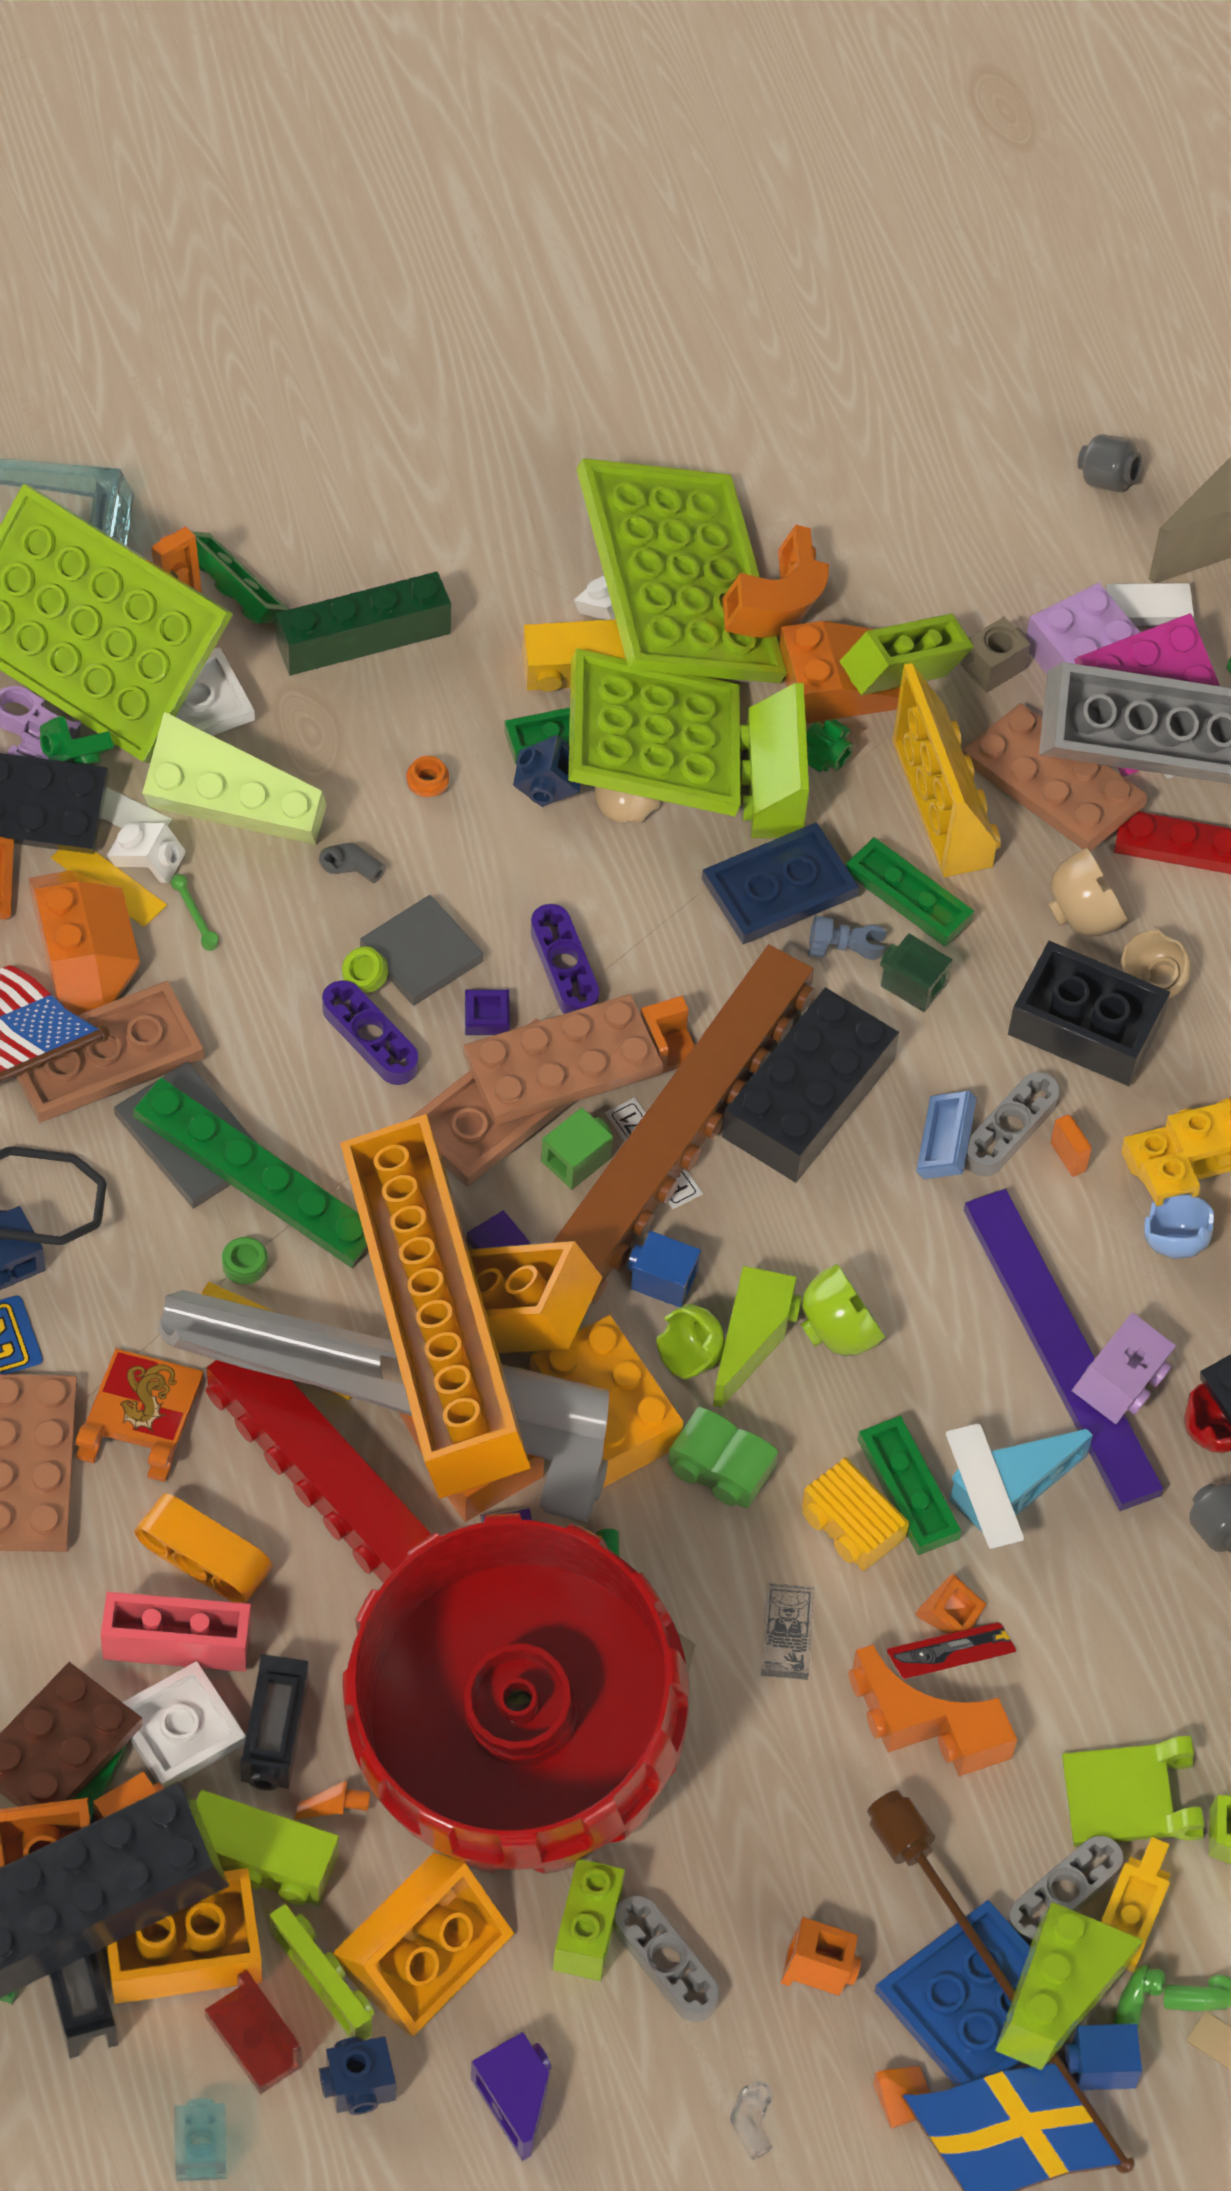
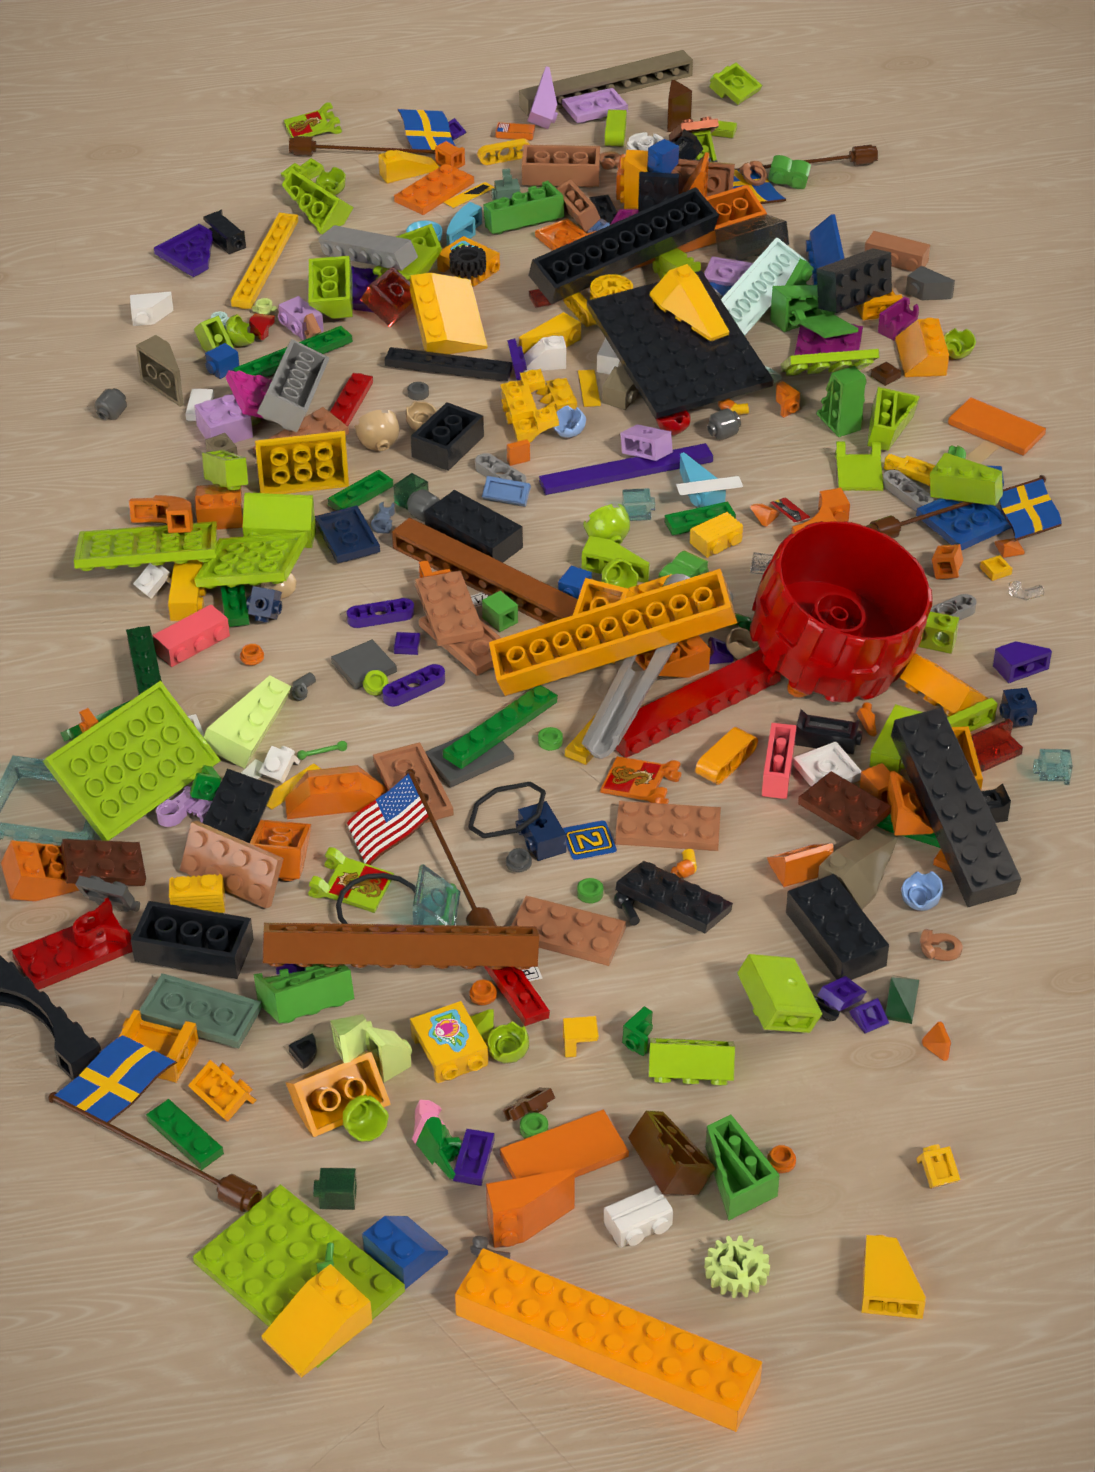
camera: 80 degrees left, 15 degrees down
none -> coral brick [152,605,230,667]
none -> dark grey head [407,489,440,522]
none -> clear light blue brick [622,488,655,521]
none -> yellow tile [980,555,1013,581]

